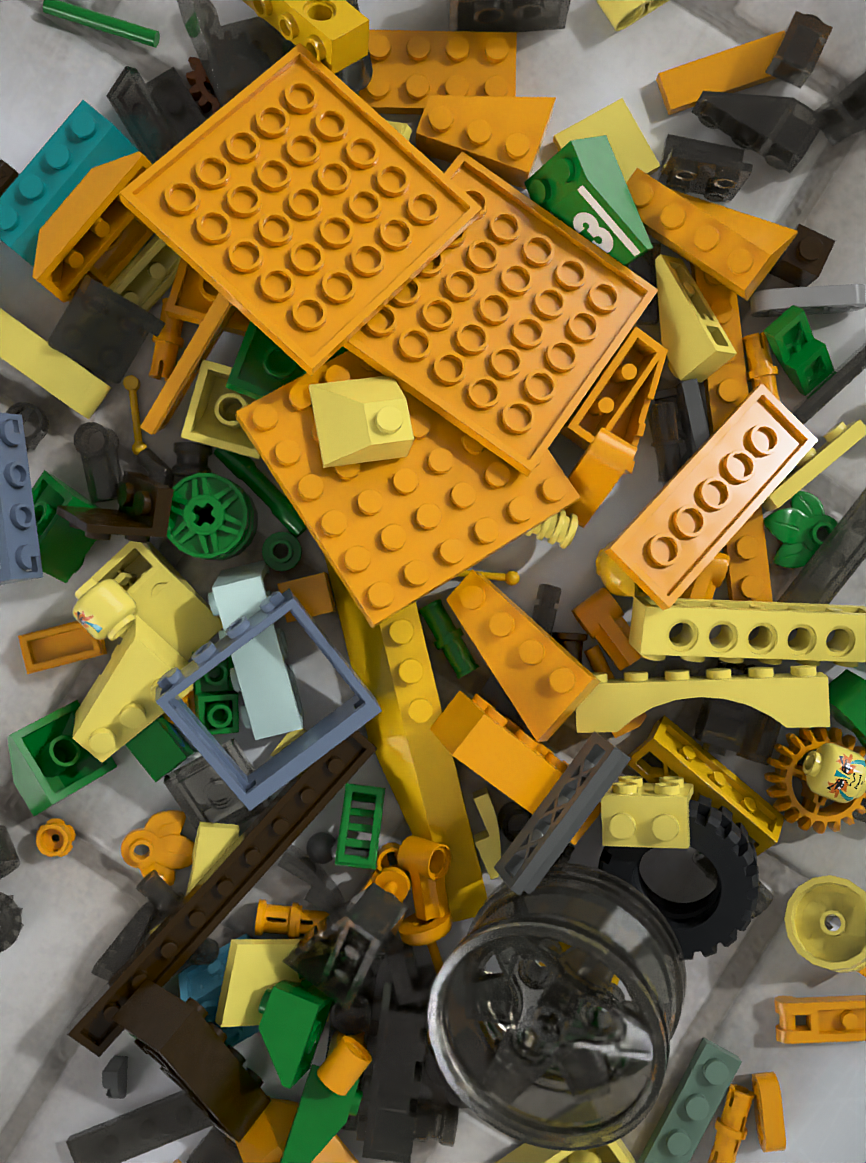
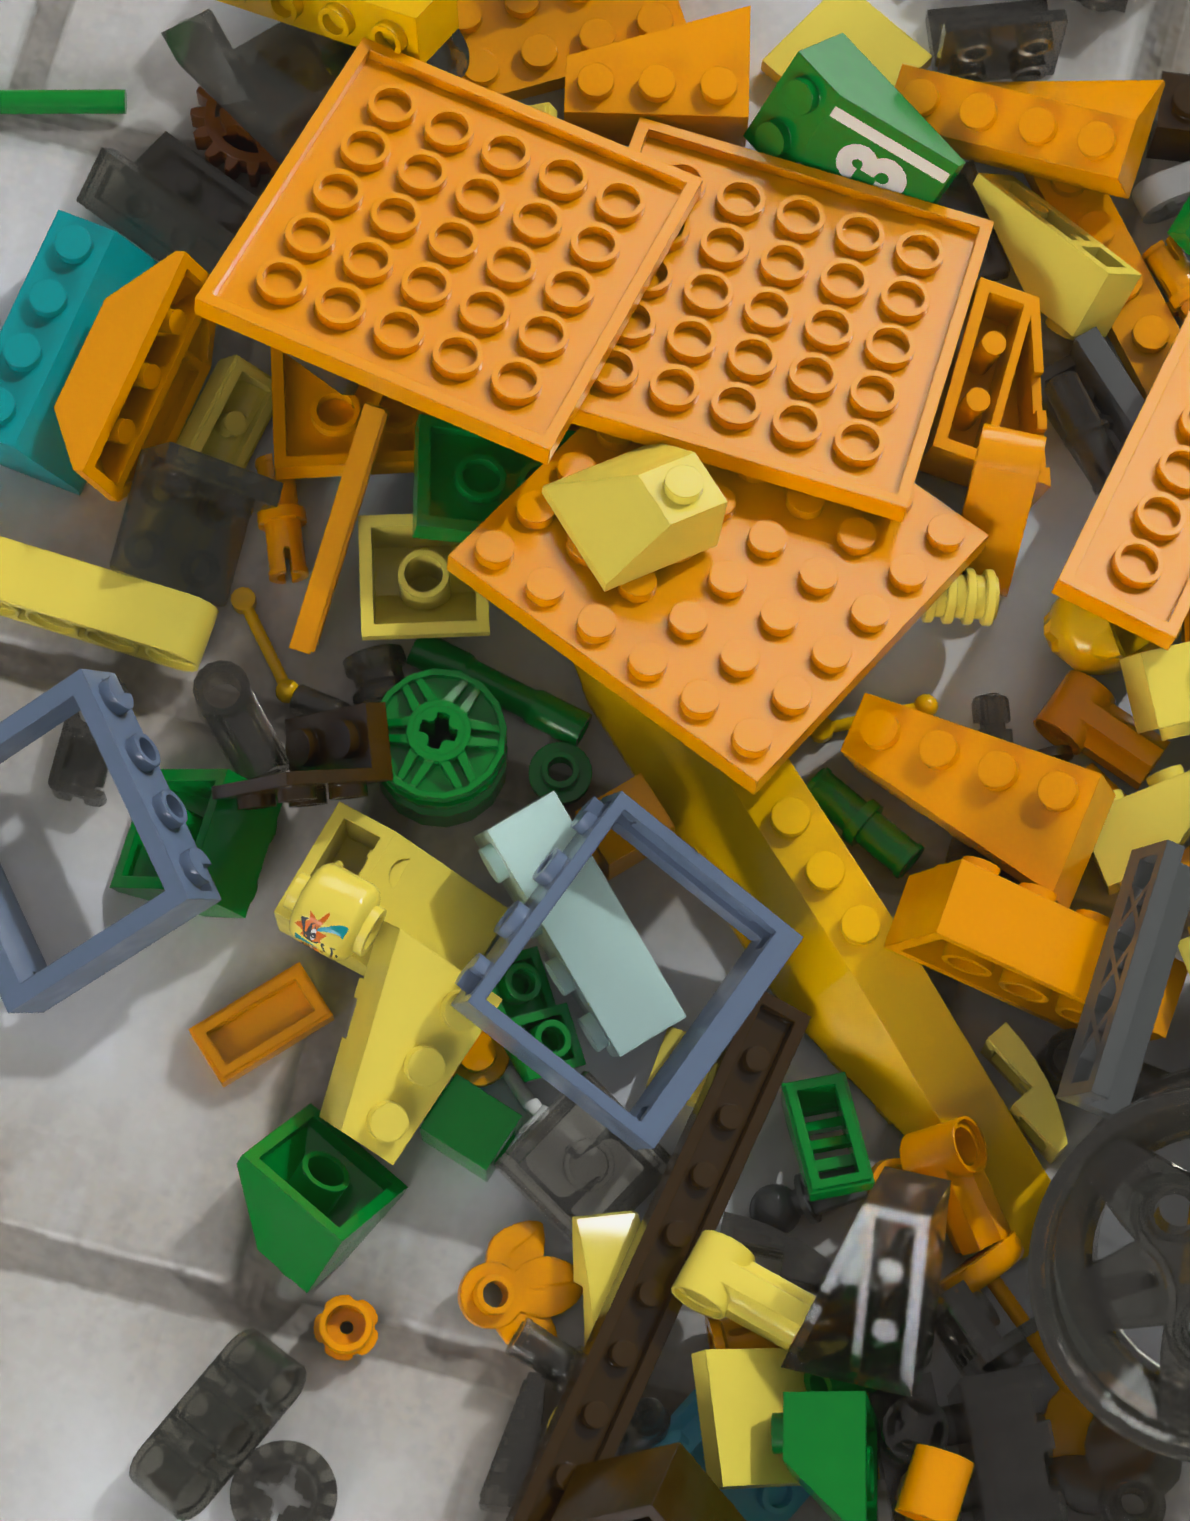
camera: 25 degrees left, 15 degrees down
none -> light yellow piece [671,1230,816,1351]

